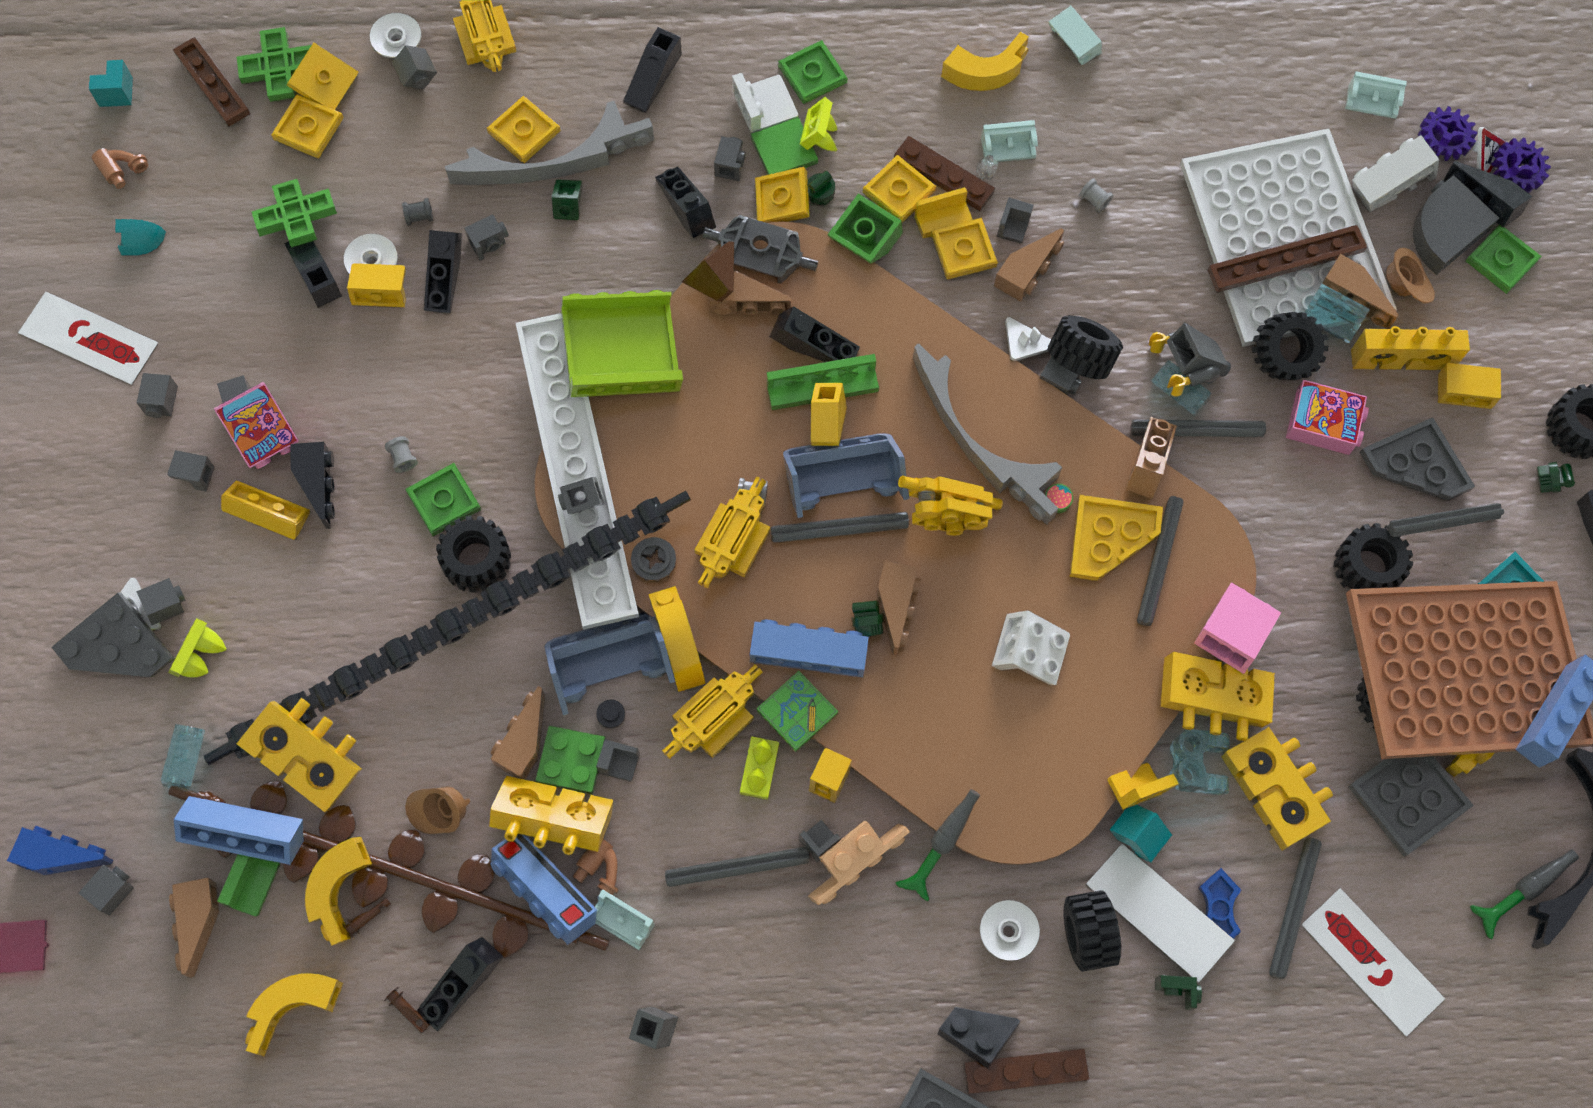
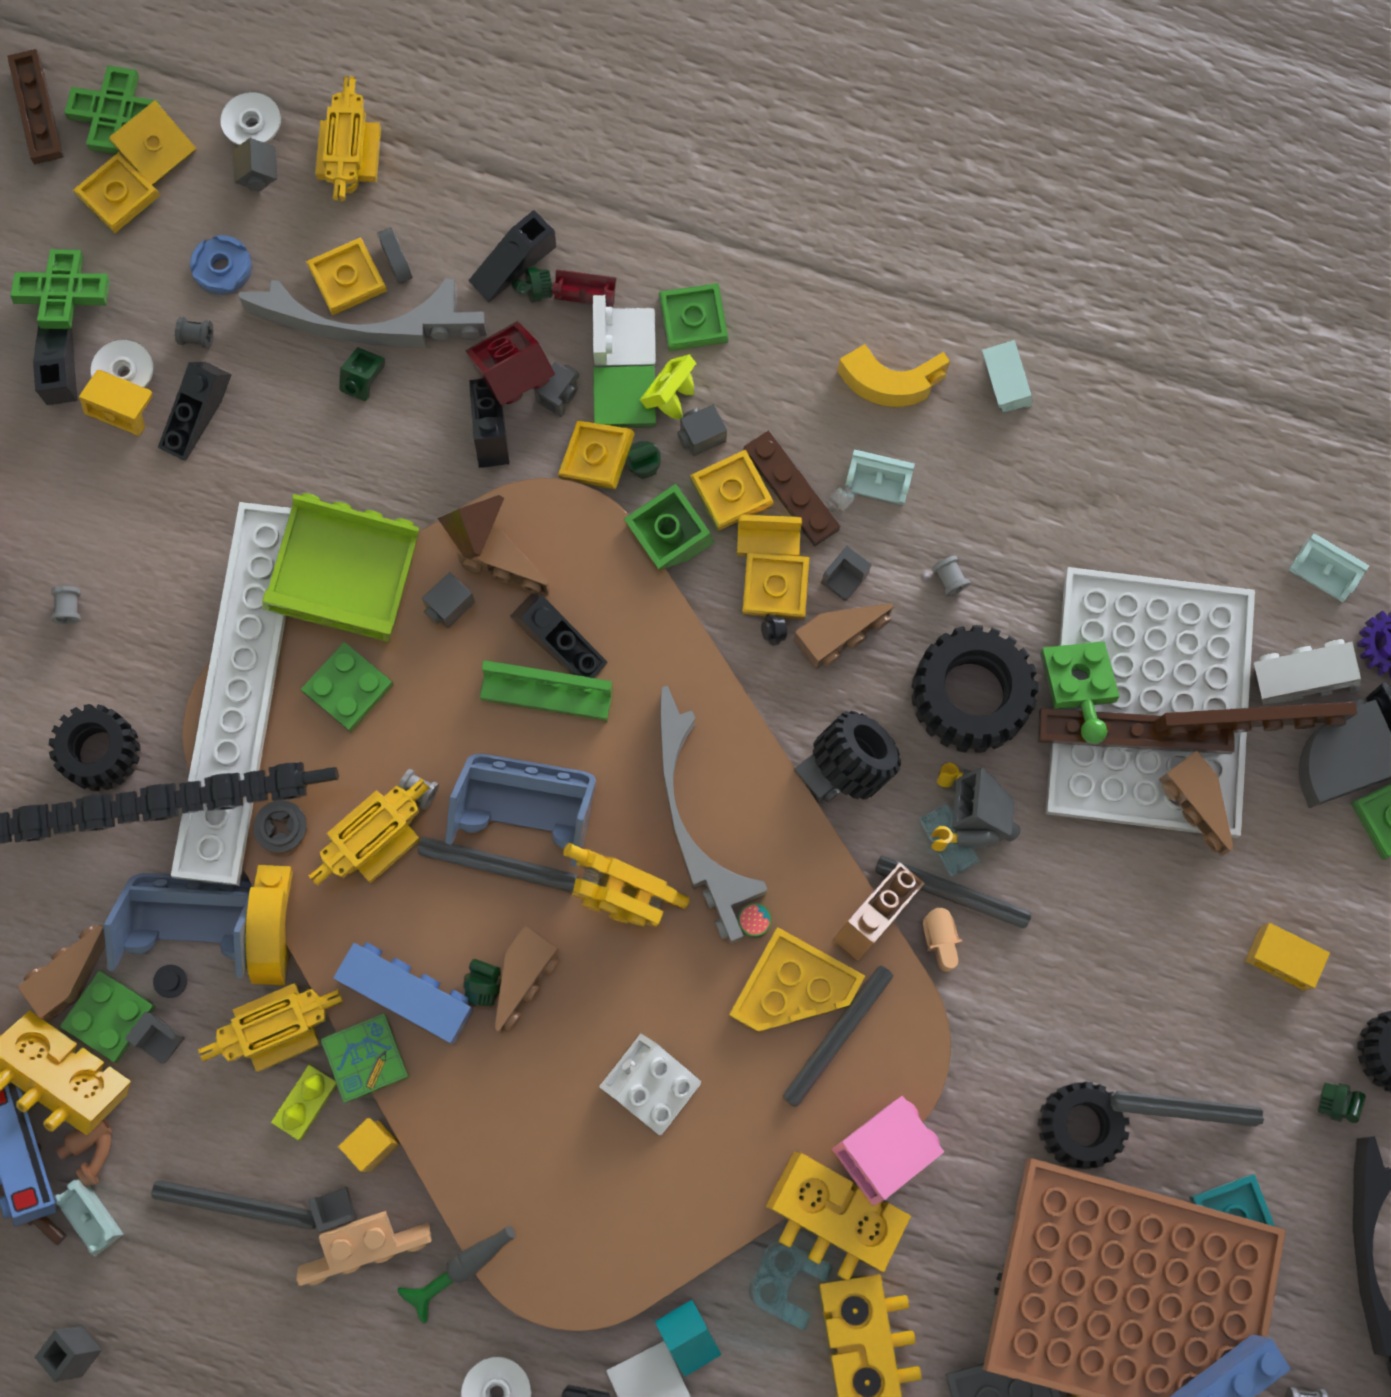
camera: 20 degrees right, 5 degrees up
bright green tile [405,463,482,536] -> none
dark grey brick [465,214,509,261] -> none
dark grey brick [558,477,604,514] -> none
dark grey plate [703,215,819,284] -> none
yellow slope [811,383,847,446] -> none
white piece [1005,317,1051,361] -> none
yellow panel [1107,763,1179,810] -> none
black tyre [1252,312,1329,380] -> none
brick [1286,380,1369,455] -> none
clear light blue hinge [1305,284,1370,343] -> none
yellow piece [1351,326,1470,370] -> none
dark grey plate [1360,417,1475,501] -> none
medium nougat piece [1386,247,1435,303] -> none
none -> medium blue tile [190,235,252,295]
none -> bright green plate [301,642,394,733]
none -> dark grey beam [377,227,412,284]
none -> dark grey brick [422,572,475,628]
none -> dark red slope [465,321,556,406]
none -> dark green piece [512,267,553,303]
none -> dark red hinge [552,269,616,307]
none -> dark grey brick [677,404,727,456]
none -> black plate [761,614,787,646]
none -> black tyre [911,625,1039,753]
none -> light nougat arm [922,908,962,972]
none -> bright green plate [1040,641,1120,744]
none -> reddish brown plate [1155,702,1357,737]

